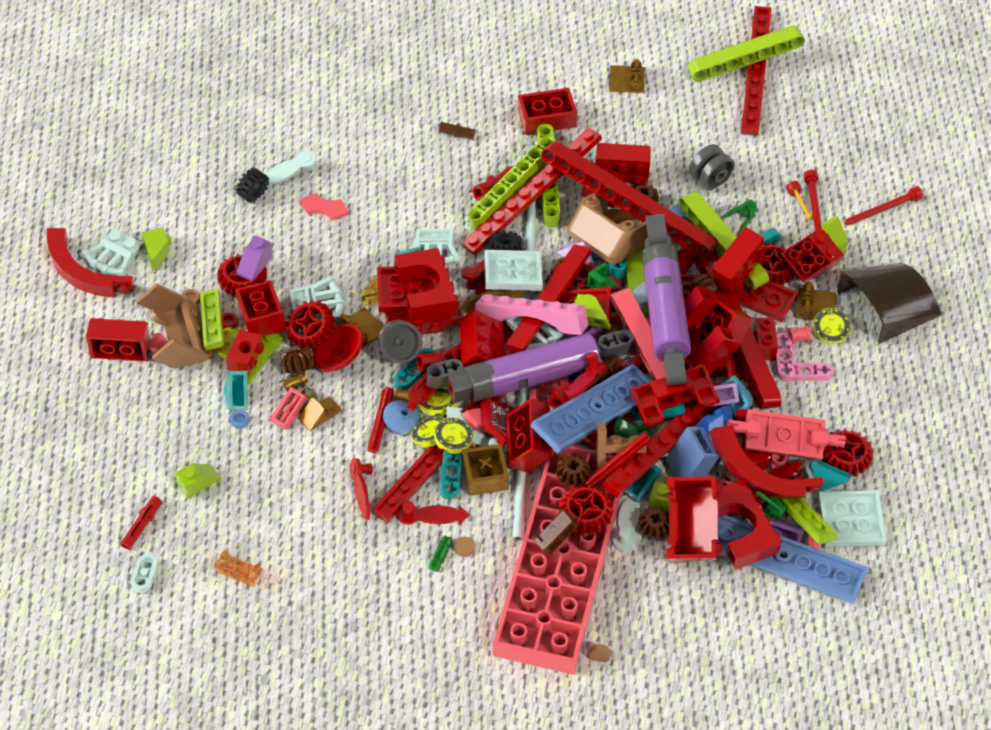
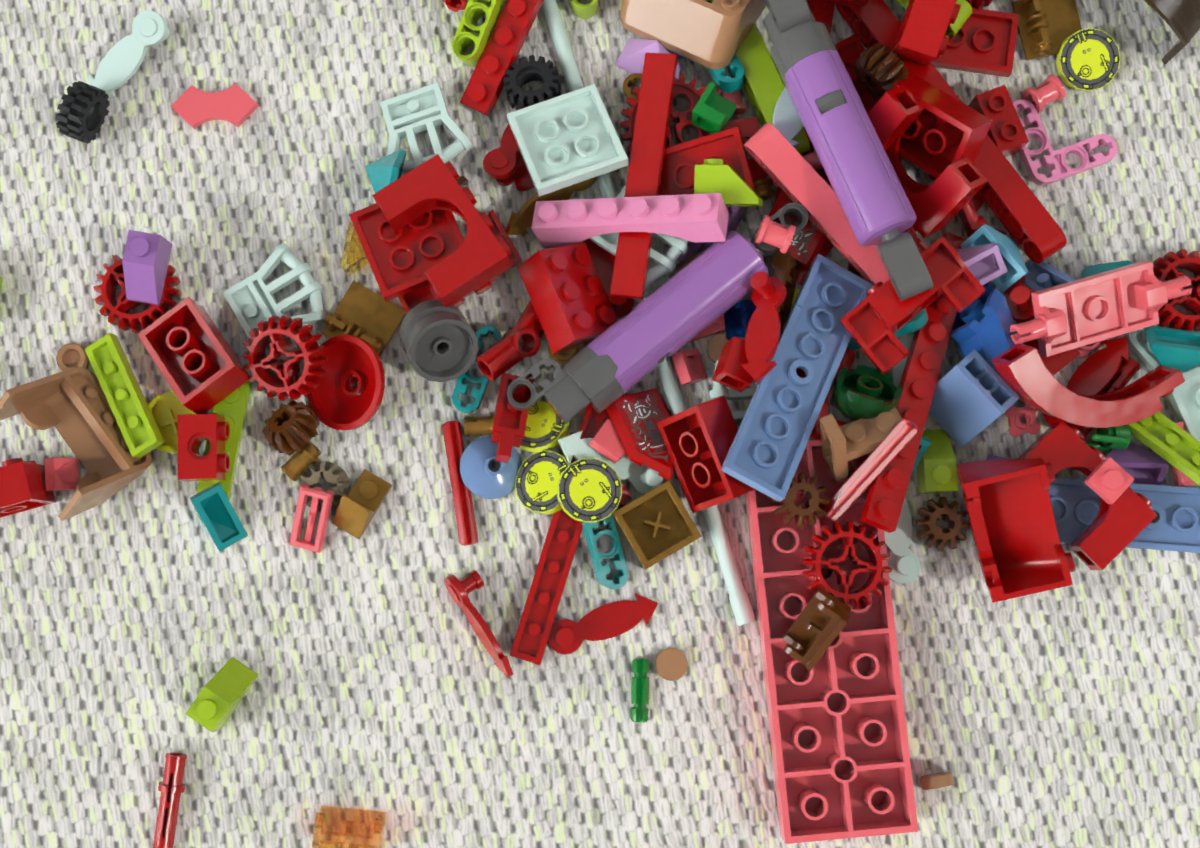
camera: 15 degrees left, 30 degrees up
red tile [222,312,238,329] -> none
medium blue tile [230,410,250,429] -> none
none -> coral bush [754,215,796,254]
none -> coral plate [1084,457,1135,504]

